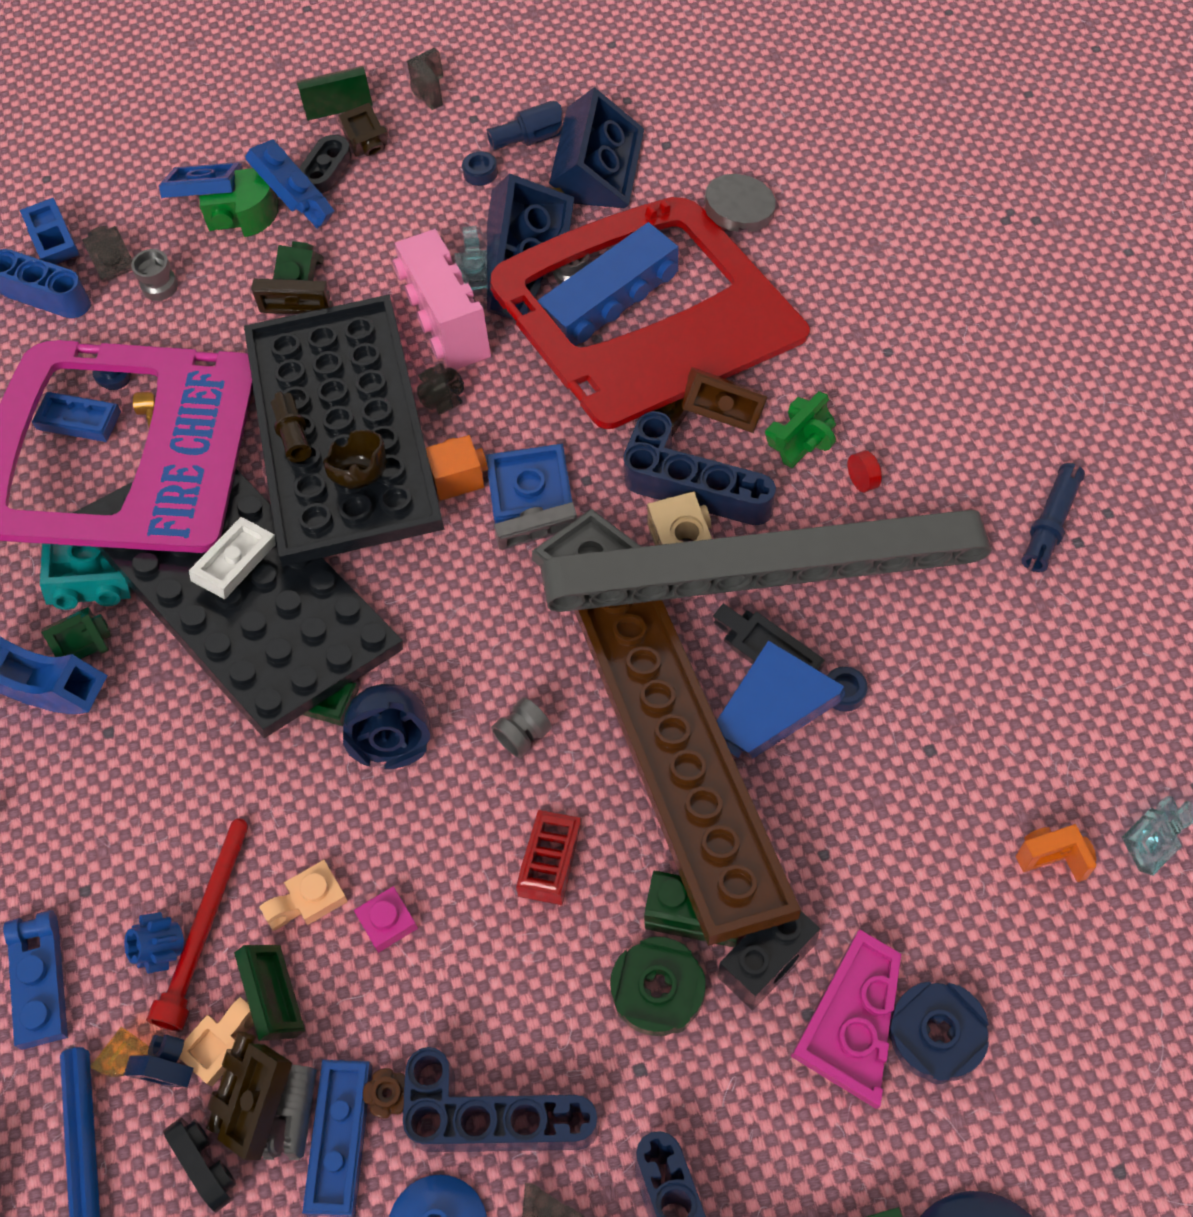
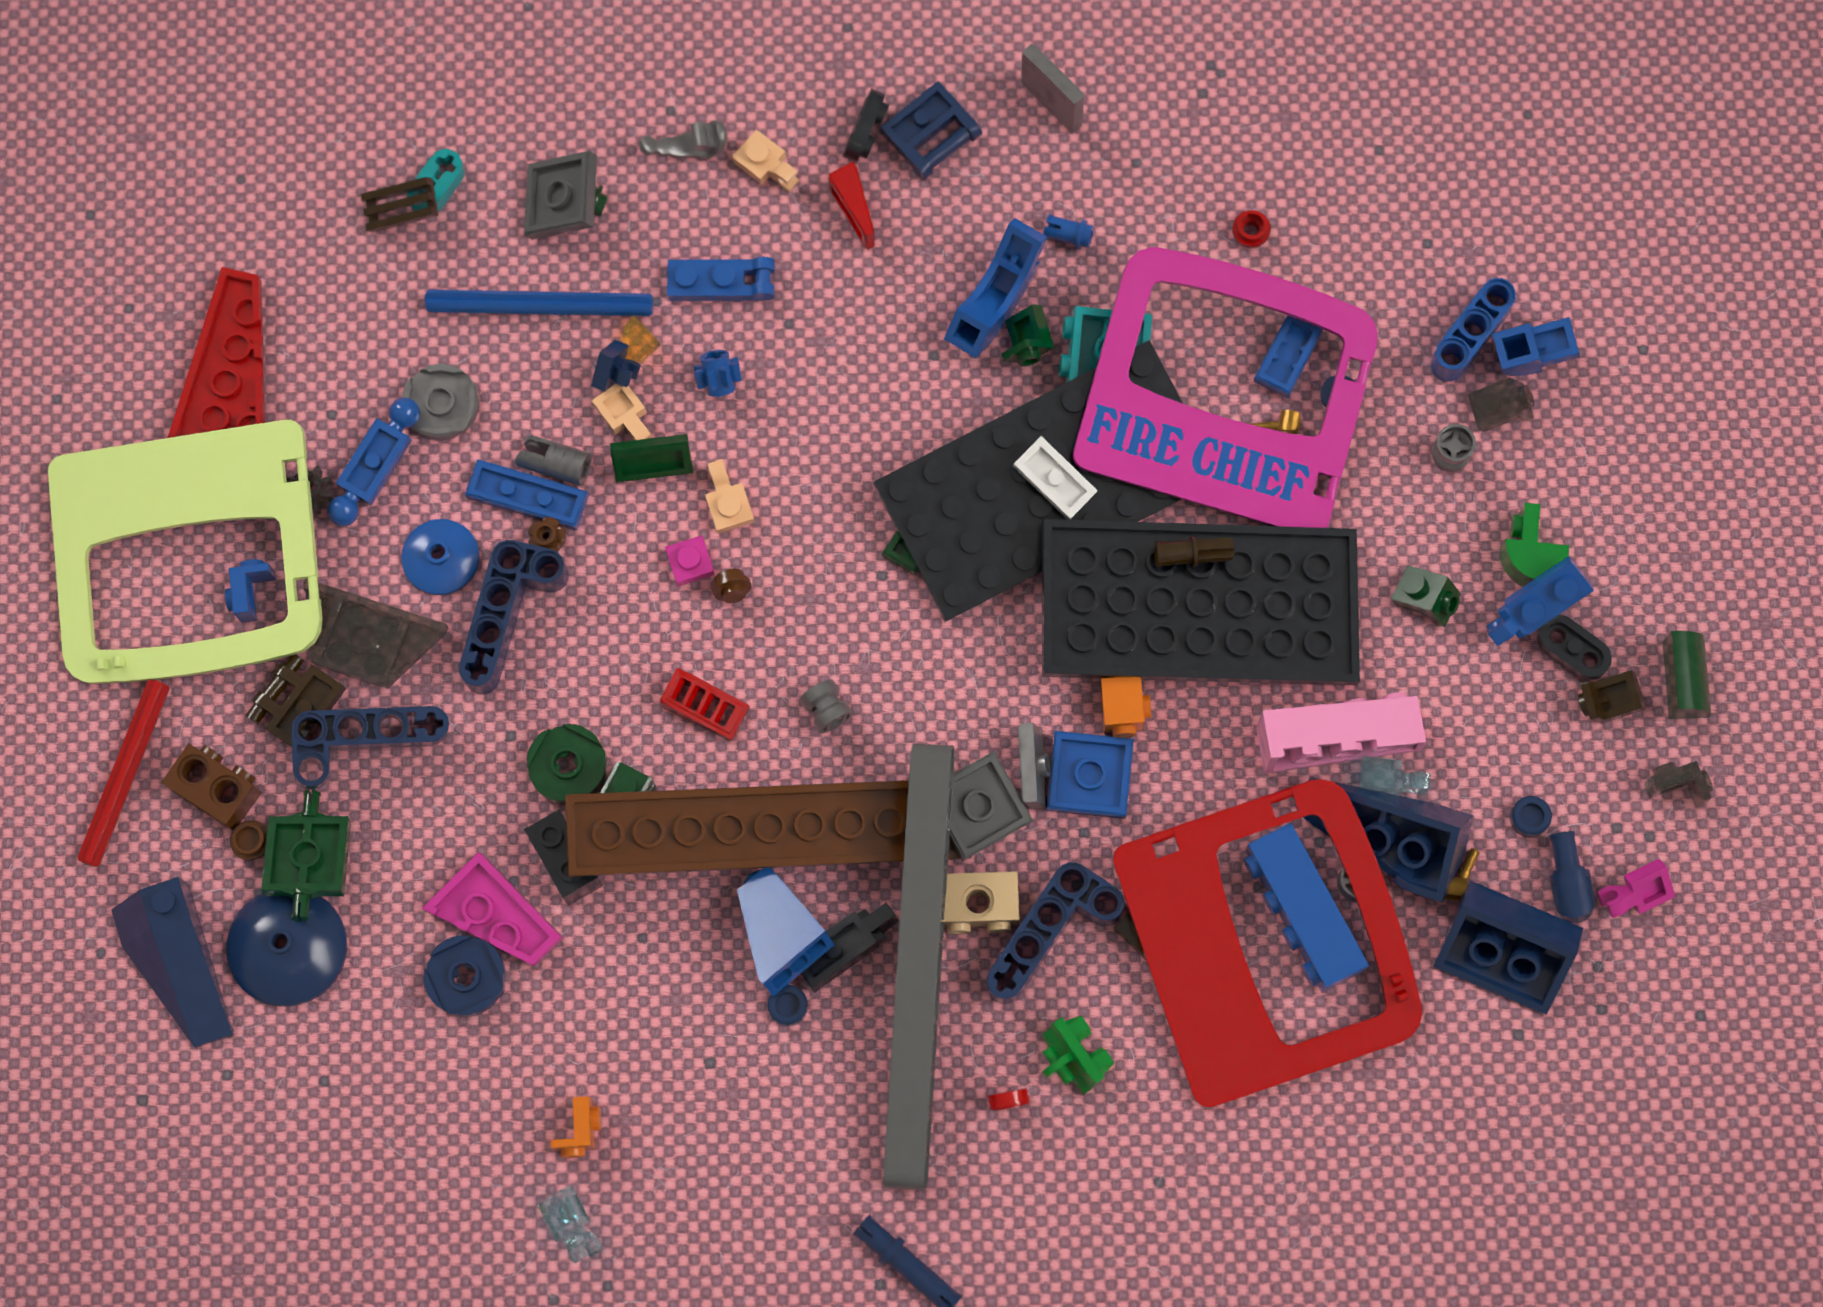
camera: 105 degrees right, 15 degrees up
red piece [146,818,248,1032] -> none
blue tile [159,162,243,198] -> none
black plate [163,1117,236,1213] -> none
dark brown plate [206,1032,293,1160] -> none
dark brown tile [251,278,333,314] -> none
dark brown hair [323,430,387,489] -> none
dark blue cylinder [343,684,431,769] -> none
clear smoke gear [417,363,464,414] -> none
reddish brown slope [682,367,768,433] -> none
flat silver tile [704,174,776,232] -> none
none -> reddish brown plate [712,568,752,603]
none -> dark pink plate [1597,859,1675,918]

